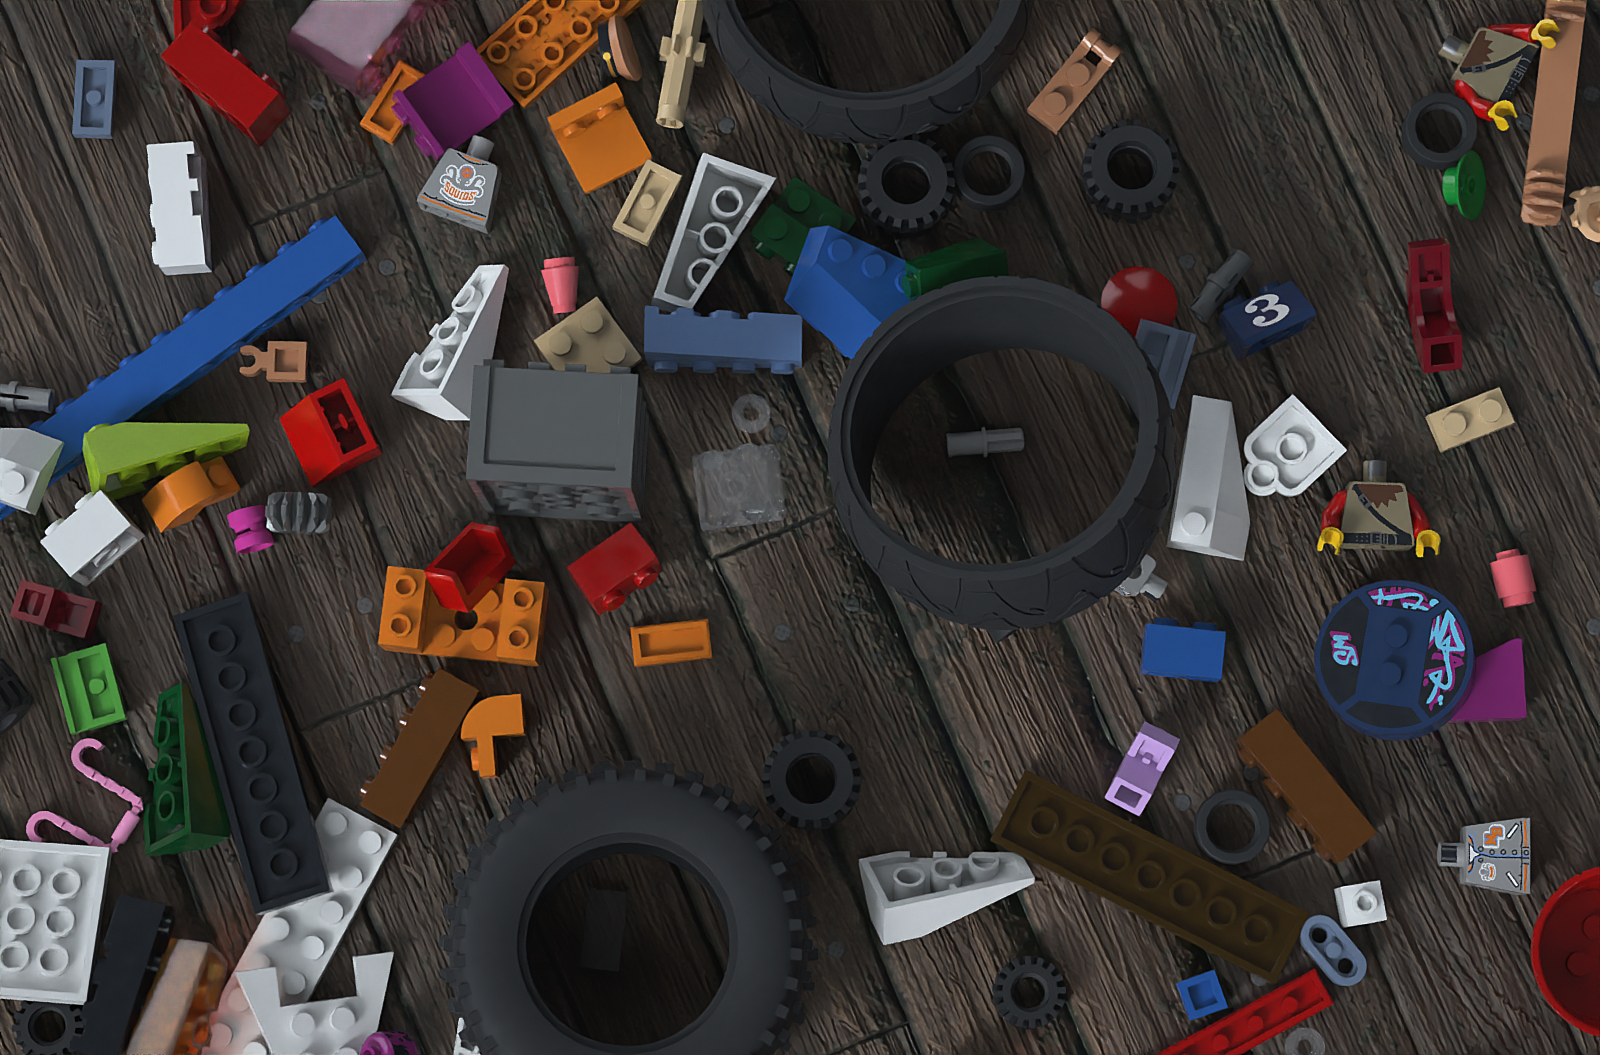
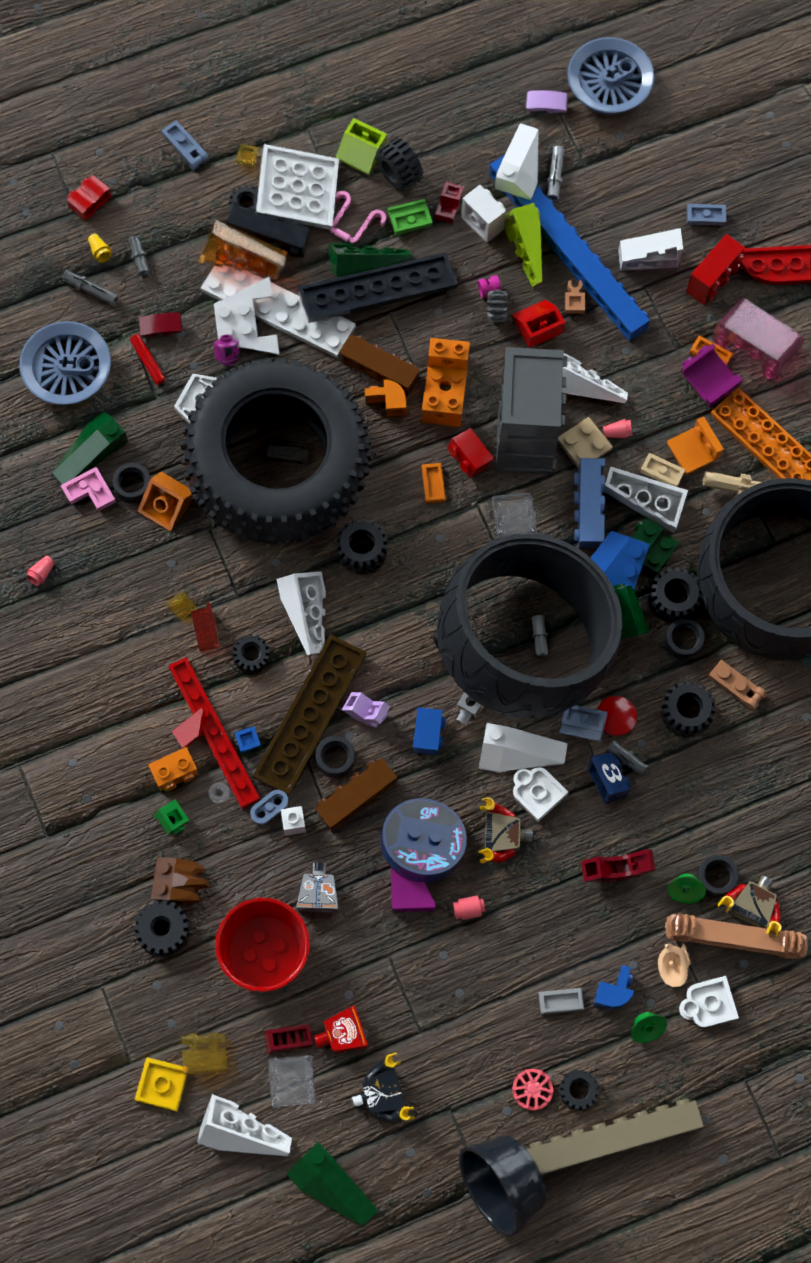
camera: 85 degrees right, 10 degrees down
orange brick [142,456,241,533] -> none
light grey torso [417,135,502,234] -> none
red panel [424,522,516,613] -> none
nougat piece [597,14,643,88] -> none
clear plate [732,394,770,433] -> none
tan plate [1425,387,1515,453] -> none

